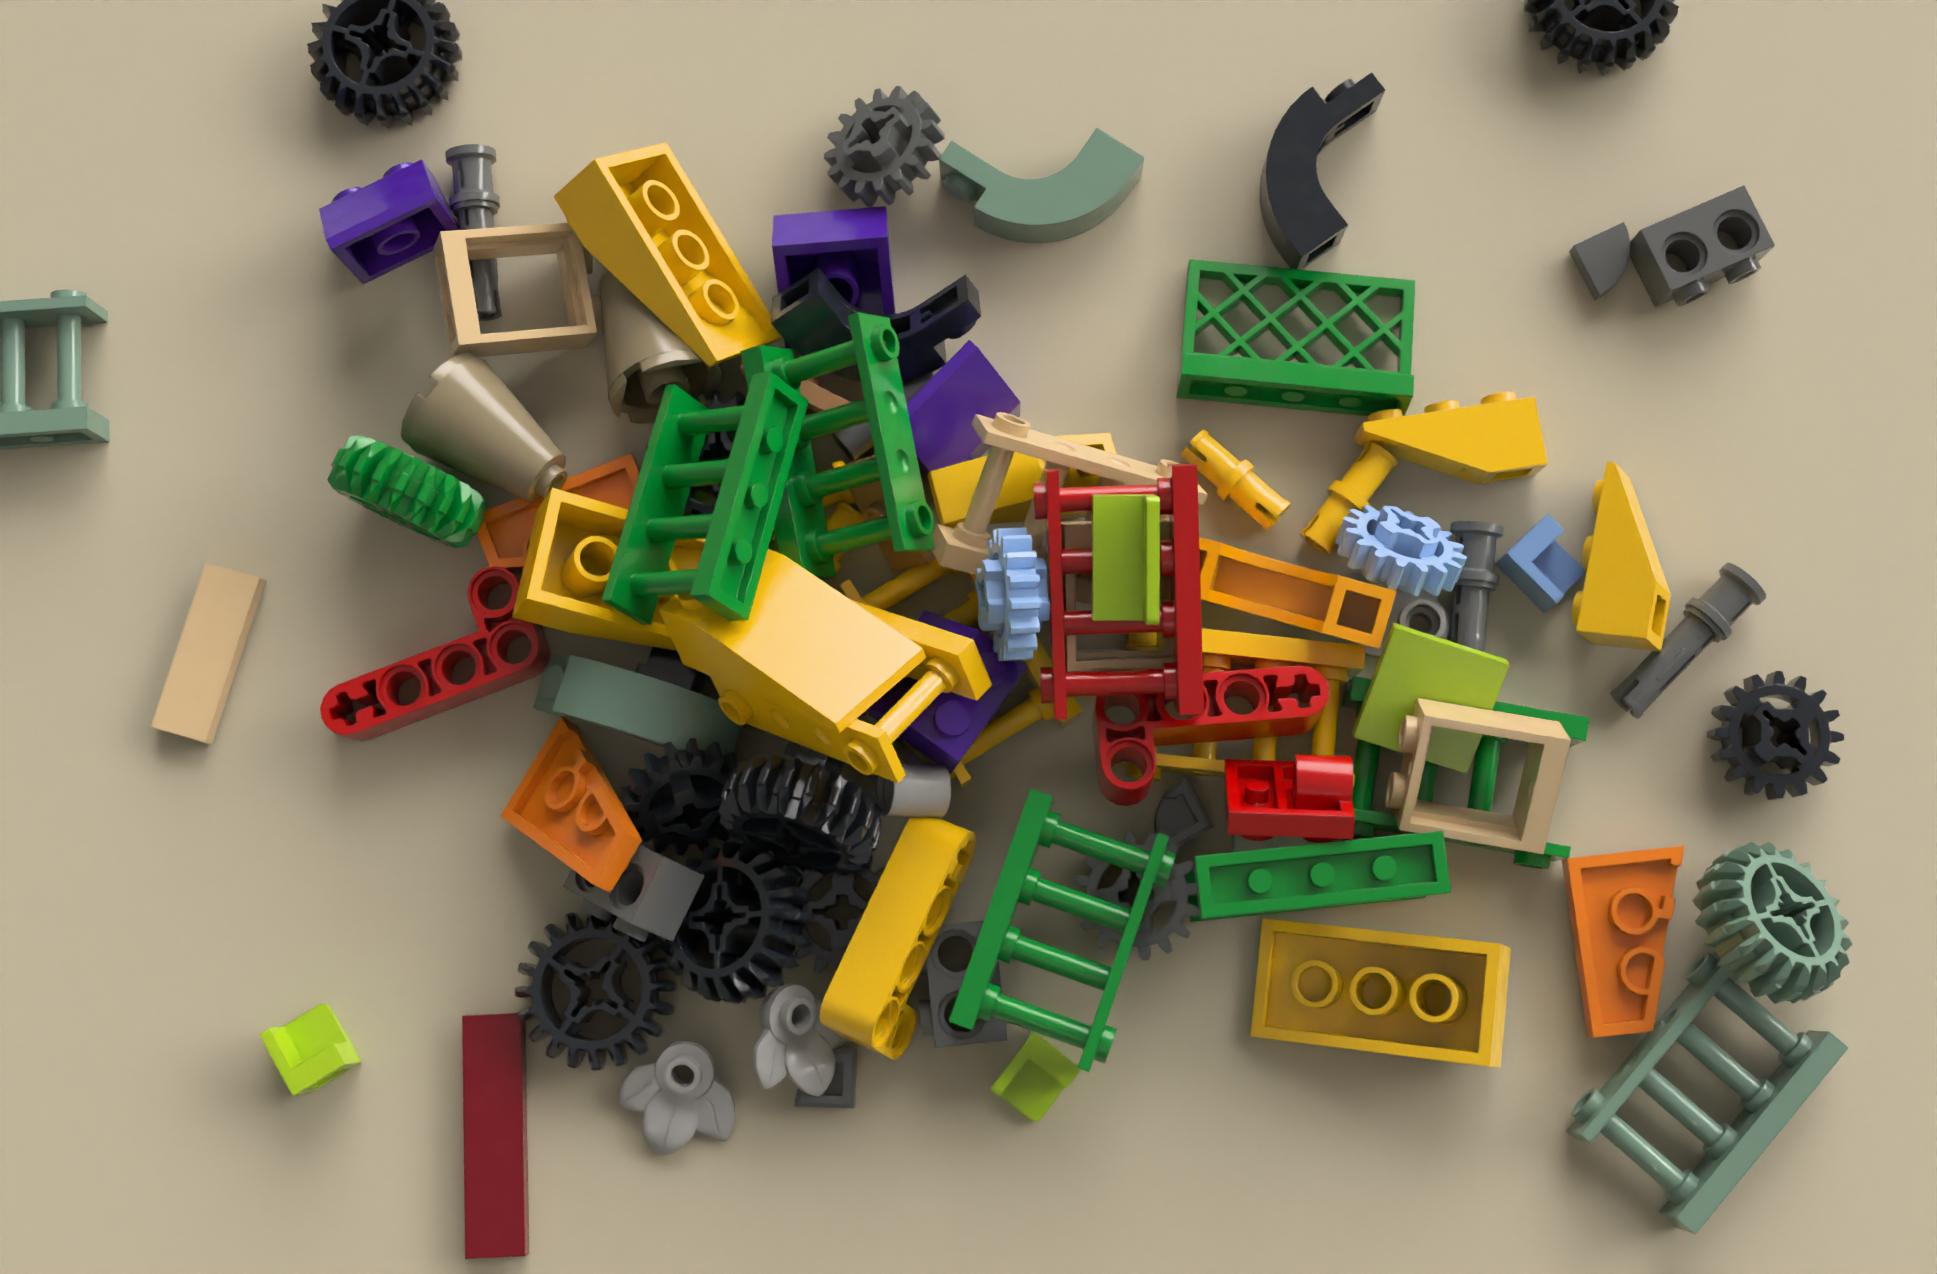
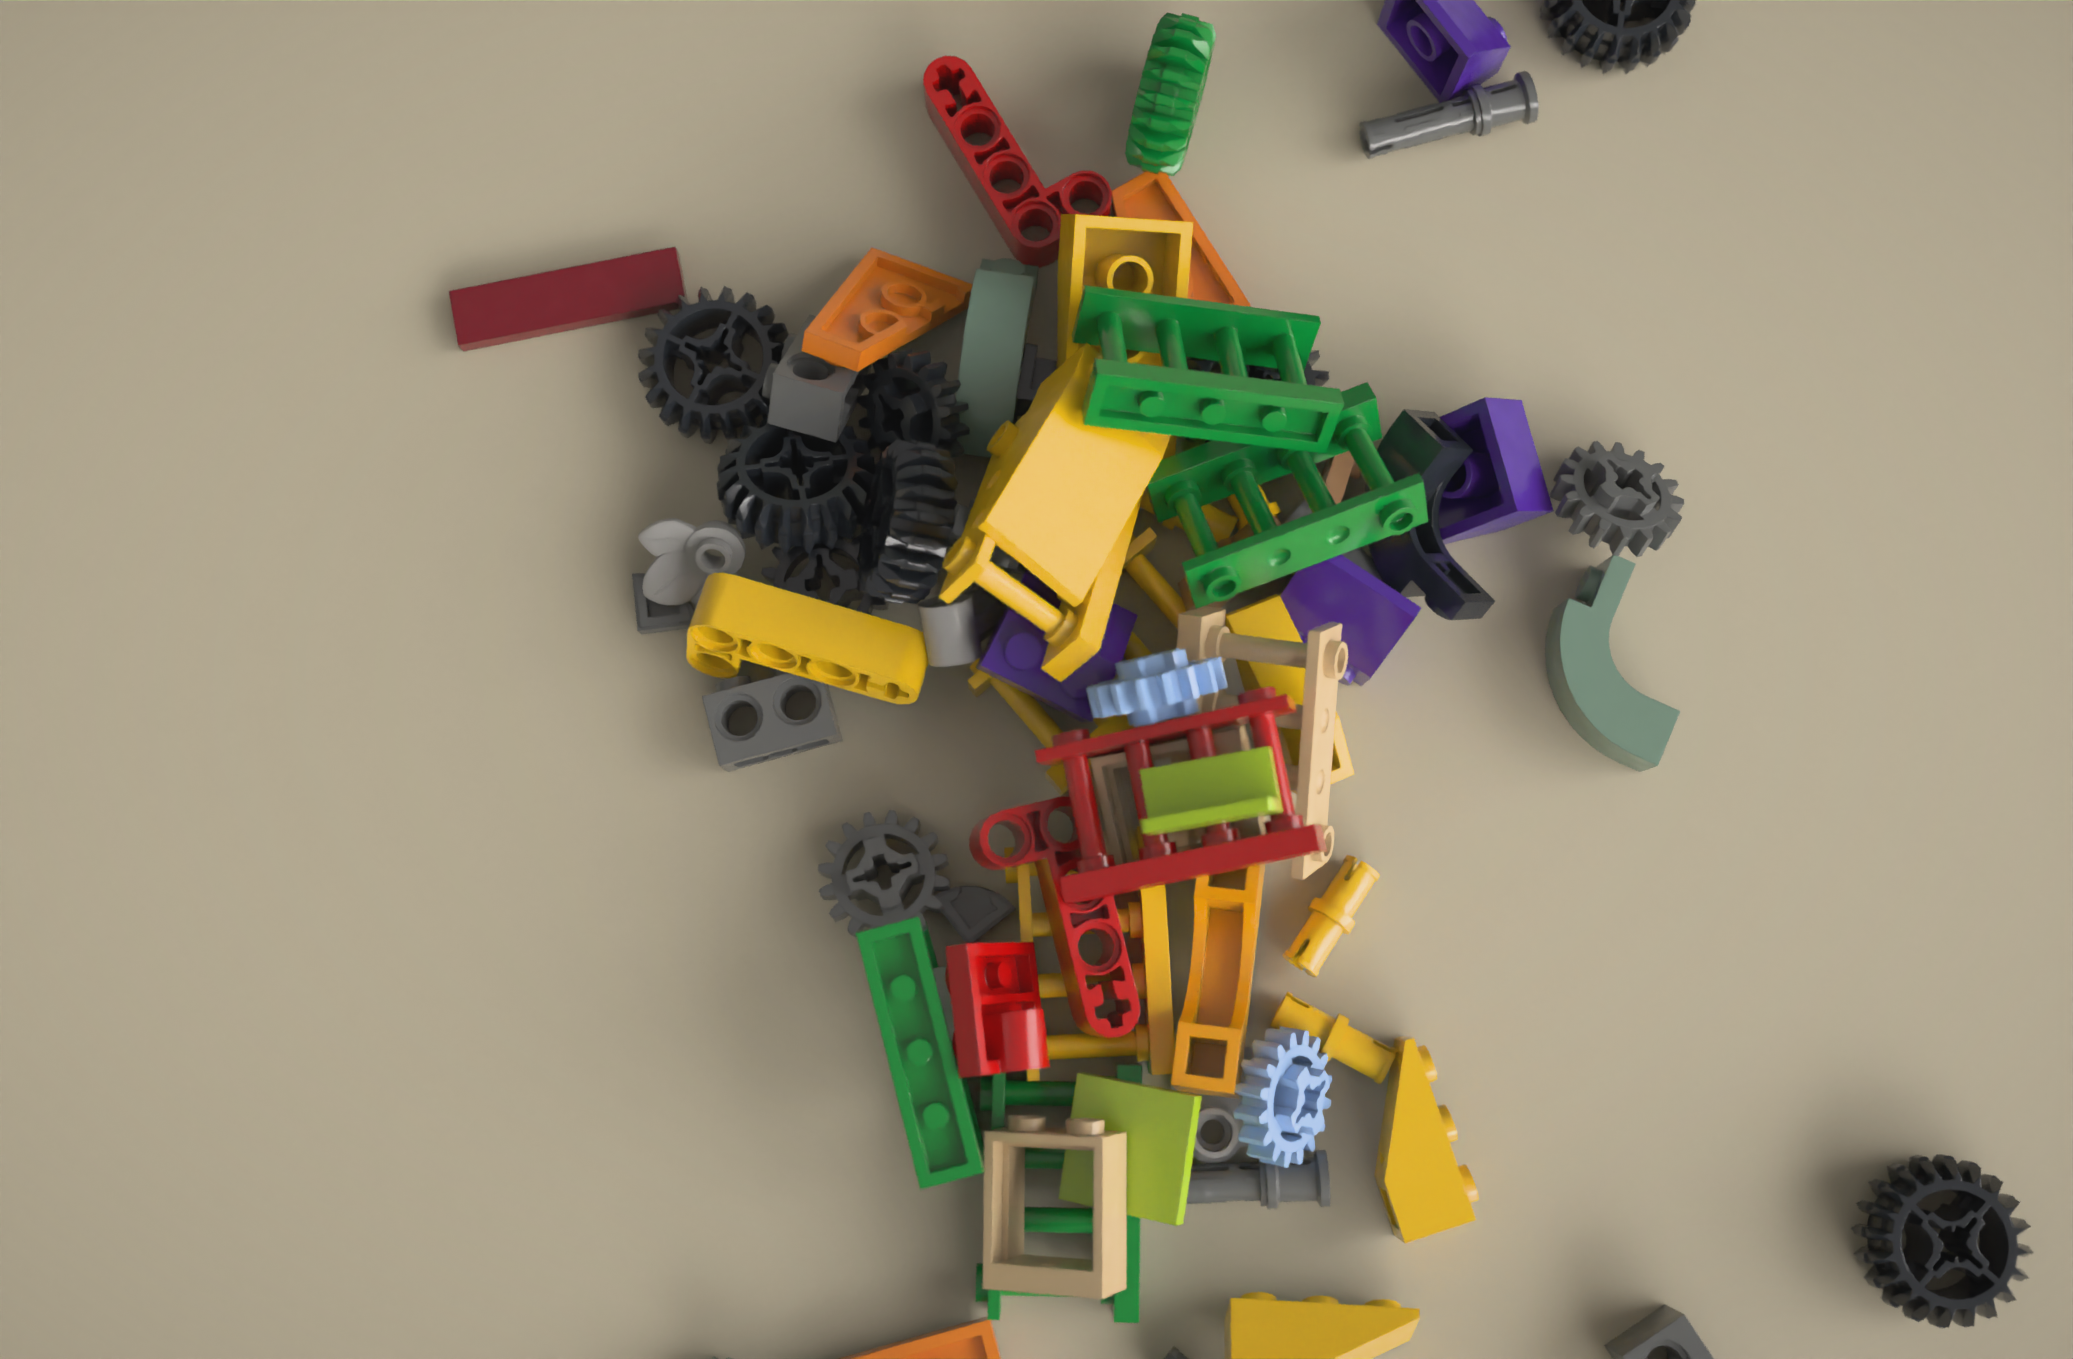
camera: 75 degrees right, 0 degrees up
lime panel [259,1003,362,1096] -> none
dark tan cone [401,351,567,503] -> none
tan window [433,223,602,357] -> none
yellow slope [553,142,783,367] -> none
dark tan cone [600,270,722,424] -> none
light grey plate [619,1041,735,1156] -> none
green fence [949,788,1176,1072] -> none
lime panel [989,1031,1081,1122] -> none
green fence [1176,259,1415,416] -> none
yellow slope [1250,918,1511,1068] -> none
black arch [1260,72,1385,270] -> none
medium blue panel [1495,514,1584,613] -> none
dark grey tile [1569,222,1630,300] -> none

